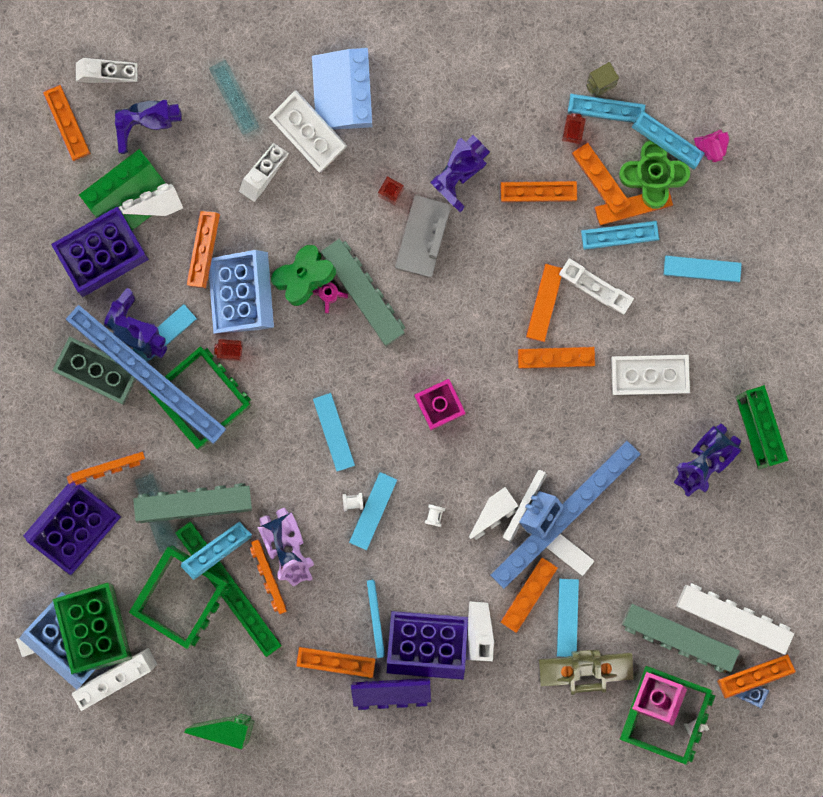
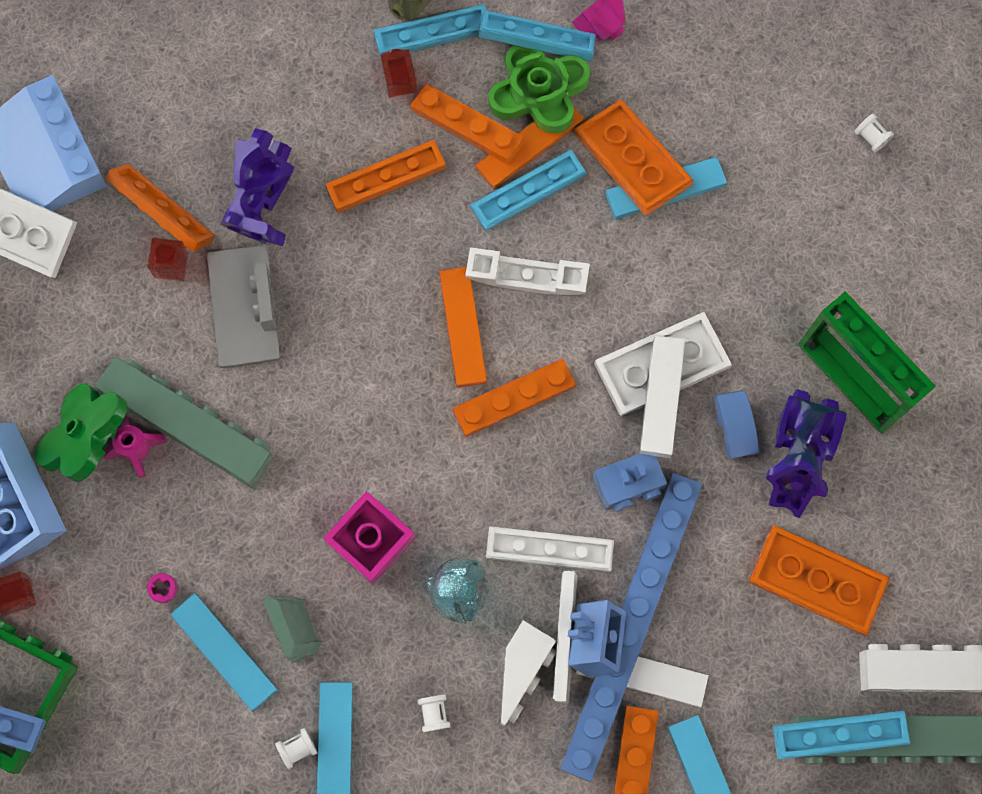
camera: 30 degrees left, 10 degrees down
none -> orange plate [105,163,215,252]
none -> dark pink bush [147,573,178,603]
none -> sand green slope [263,595,323,663]
none -> clear light blue cylinder [427,558,484,624]
none -> white tile [486,526,614,572]
none -> orange tile [574,99,694,216]
none -> medium blue brick [592,454,667,512]
none -> white tile [639,335,685,458]
none -> medium blue slope [714,390,760,458]
none -> orange tile [748,525,890,636]
none -> medium azure tile [772,711,910,760]

